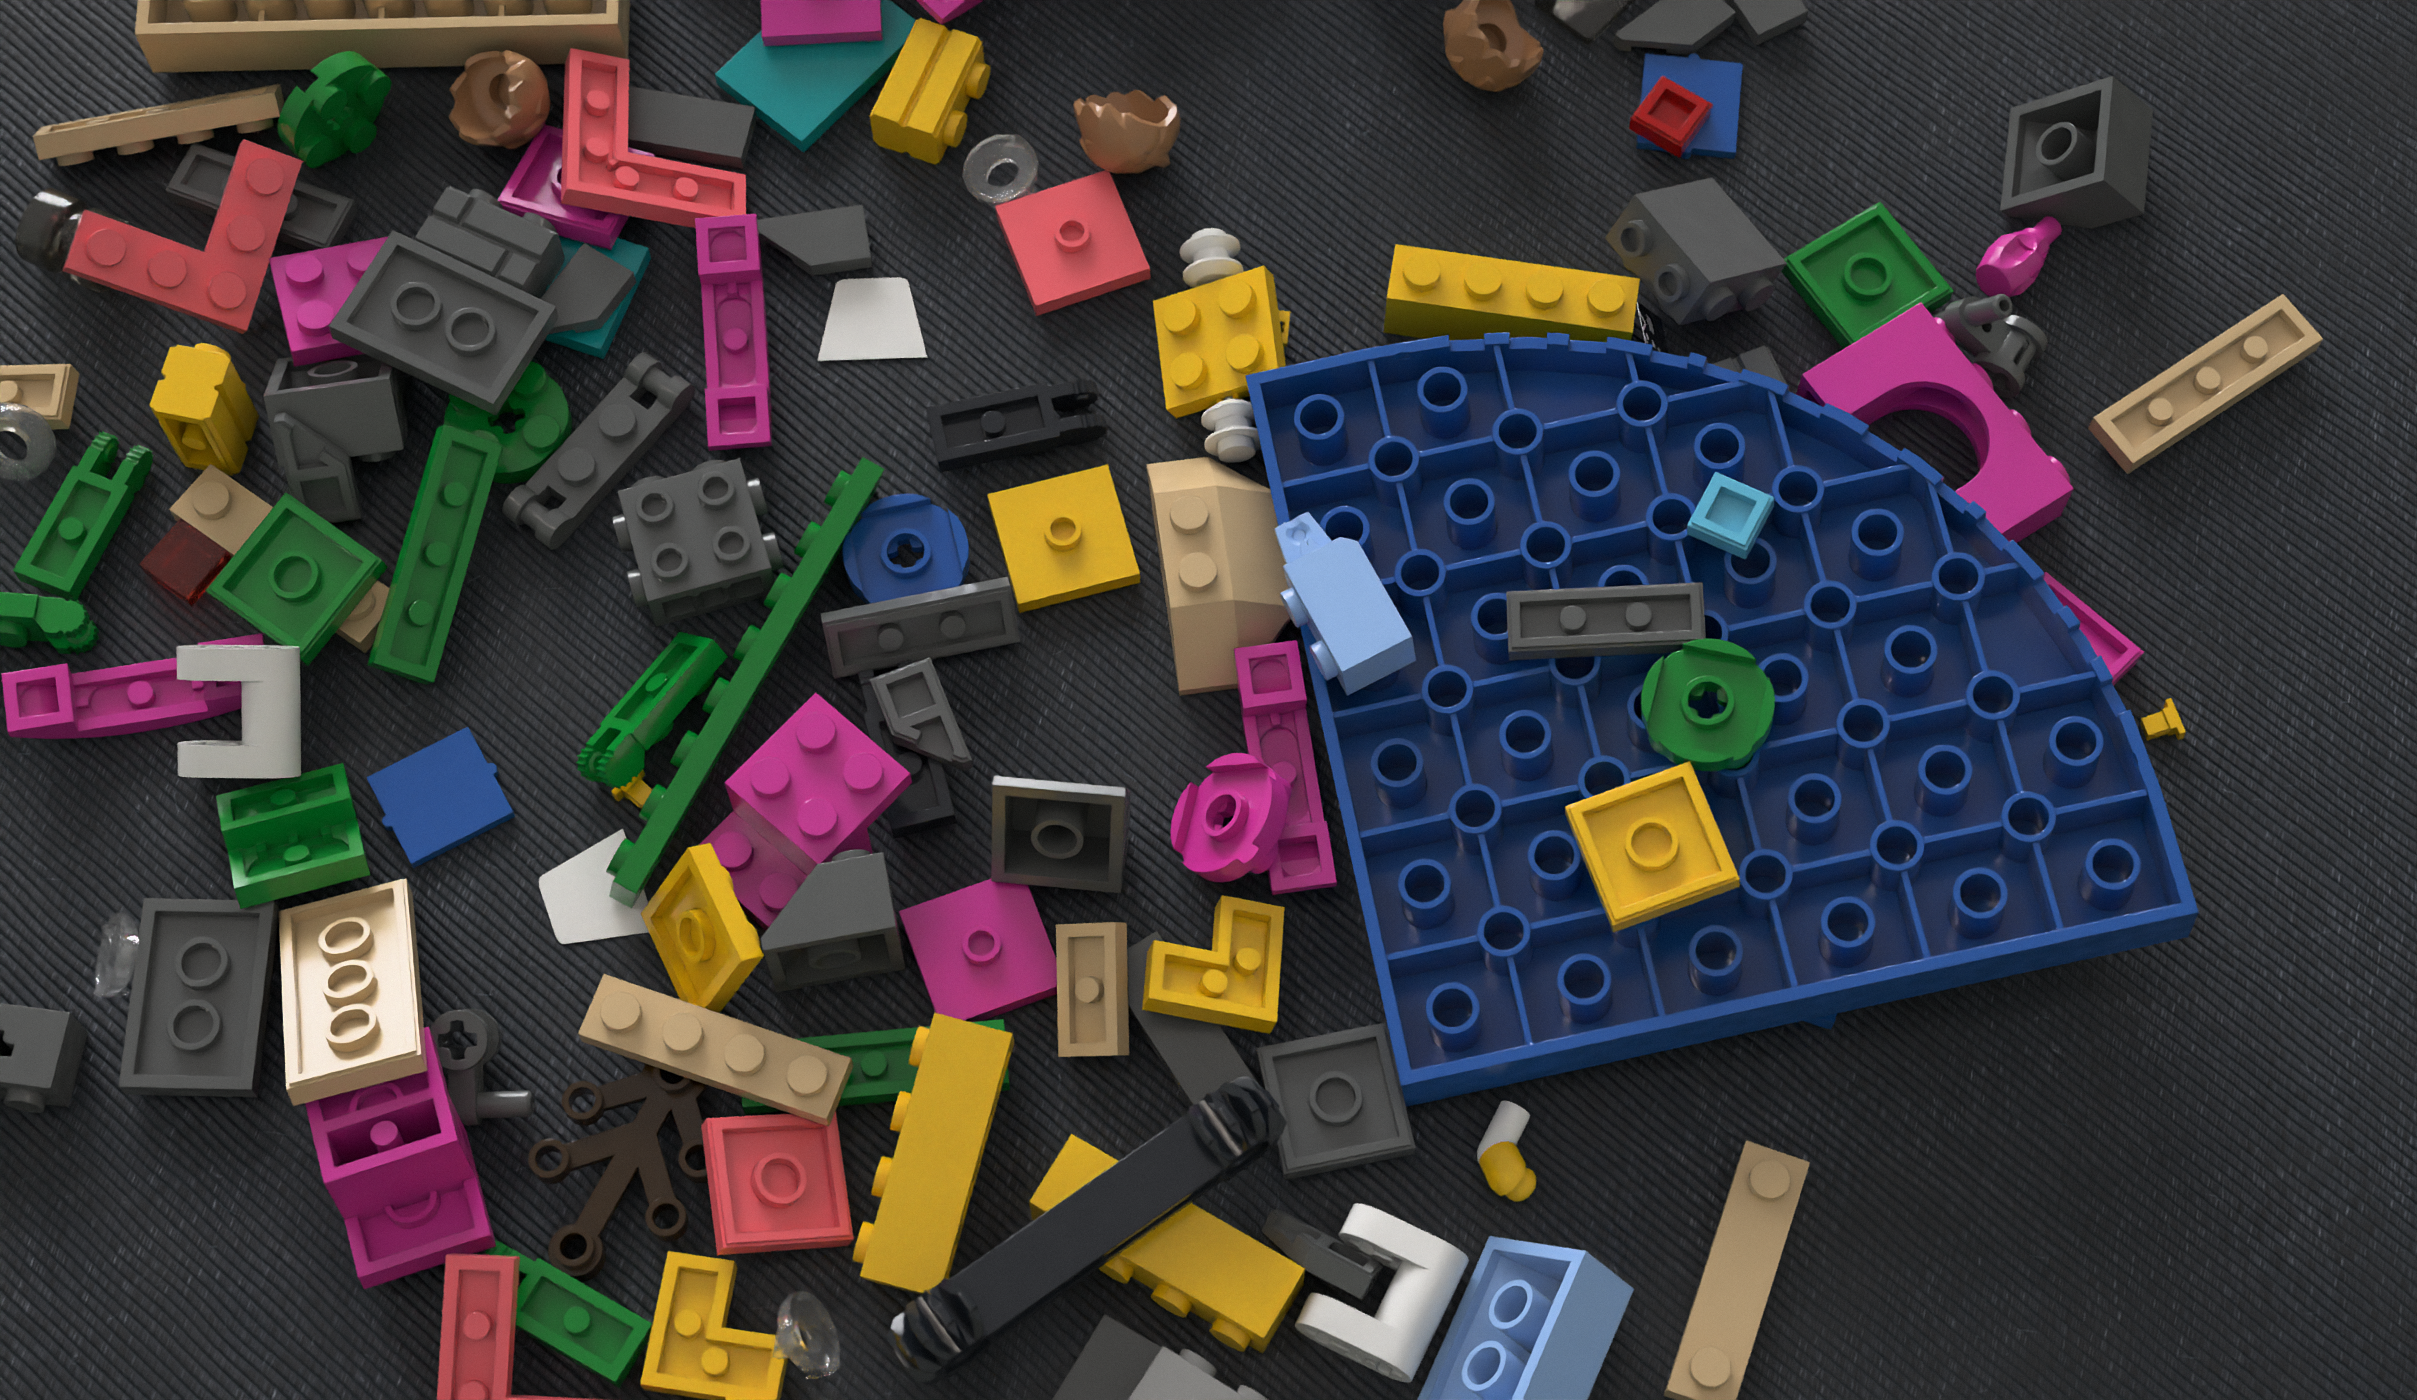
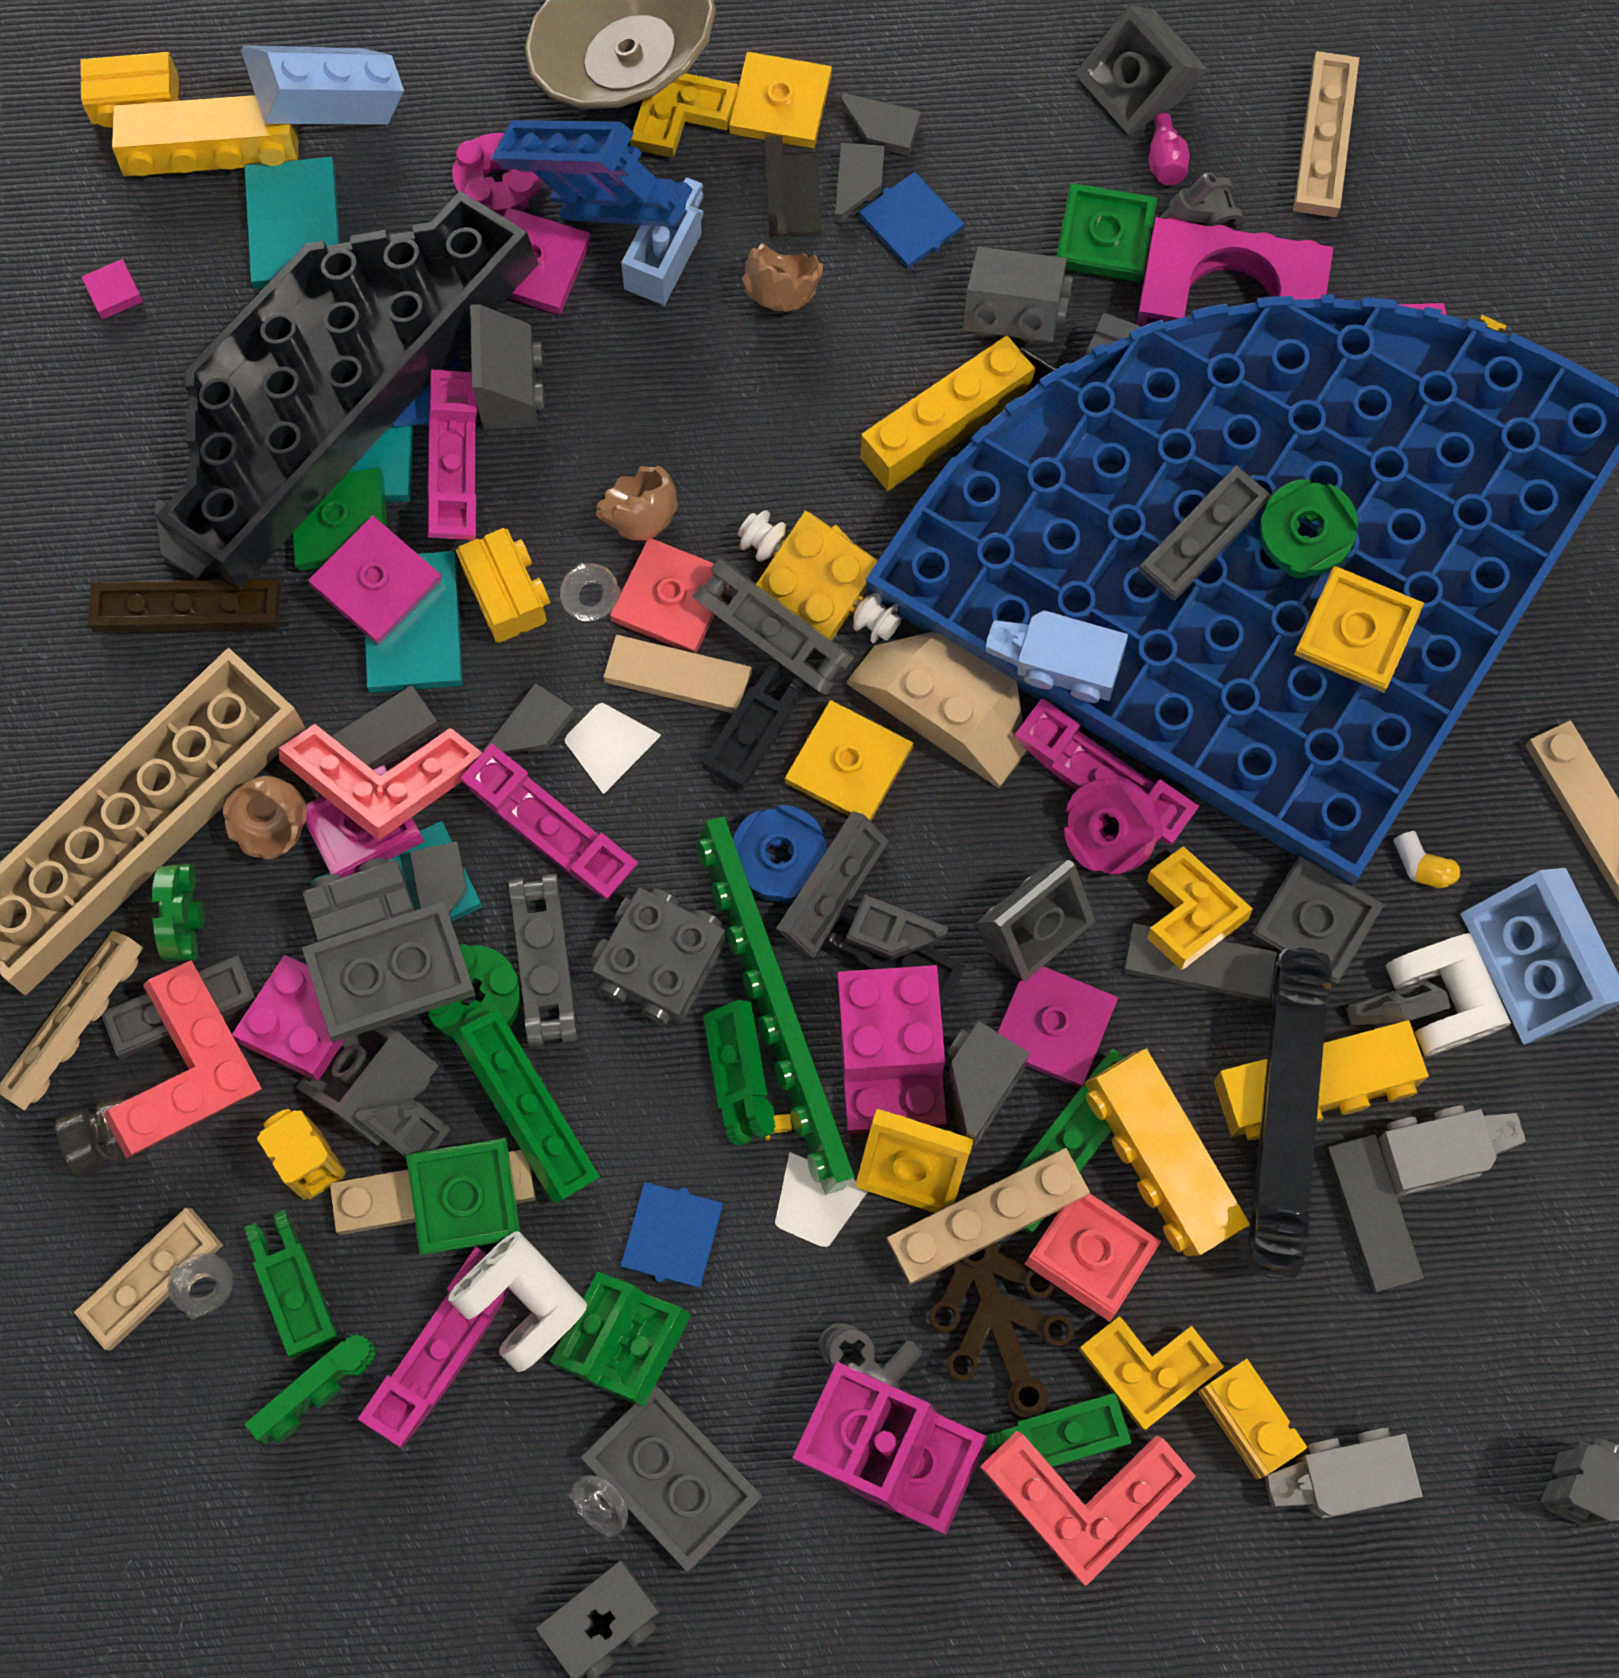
camera: 45 degrees left, 5 degrees up
clear red tile [139,518,232,607] -> none
tan tile [279,879,428,1106] -> none
clear piece [773,1290,841,1379] -> none
tan plate [1056,922,1129,1057] -> none
red tile [1629,75,1713,158] -> none
medium azure tile [1687,472,1774,560] -> none
none -> tan tile [604,635,752,713]
none -> dark grey plate [692,557,854,695]

